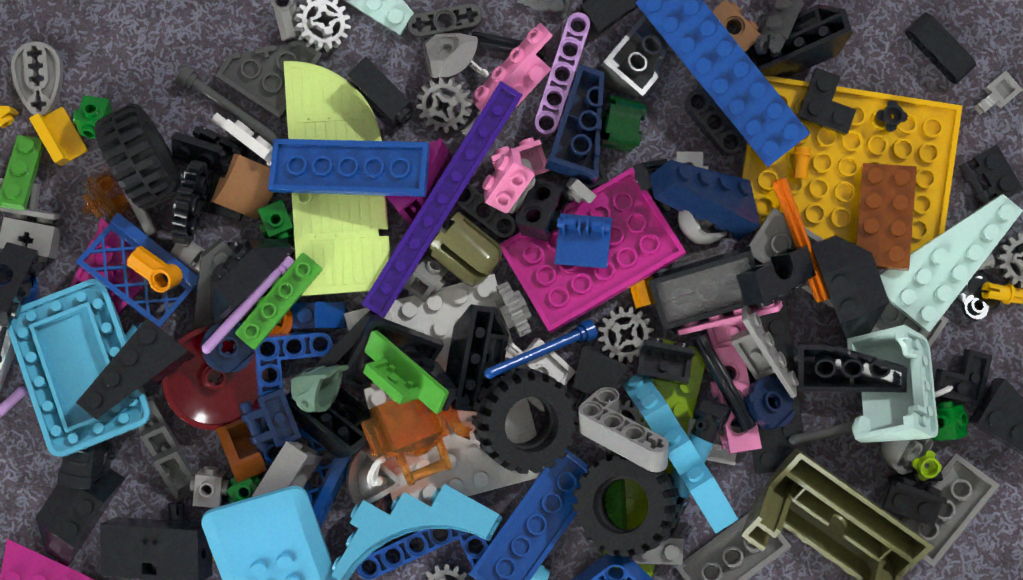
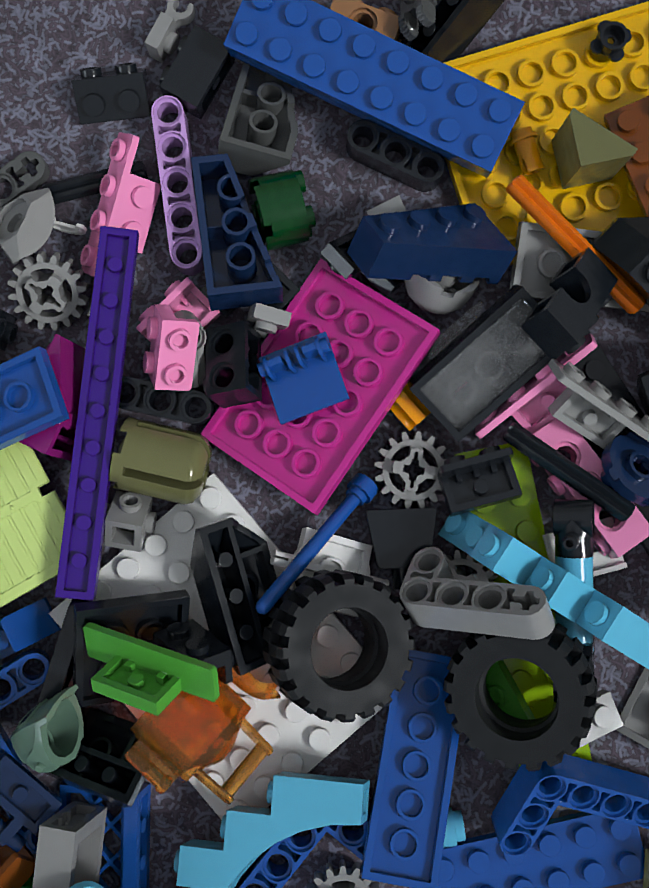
camera: 25 degrees left, 0 degrees up
light grey hat [346,446,400,506] -> none
light grey gear [495,281,532,337] -> none
black plate [797,67,856,135] -> none
none -> olive slope [551,108,638,189]

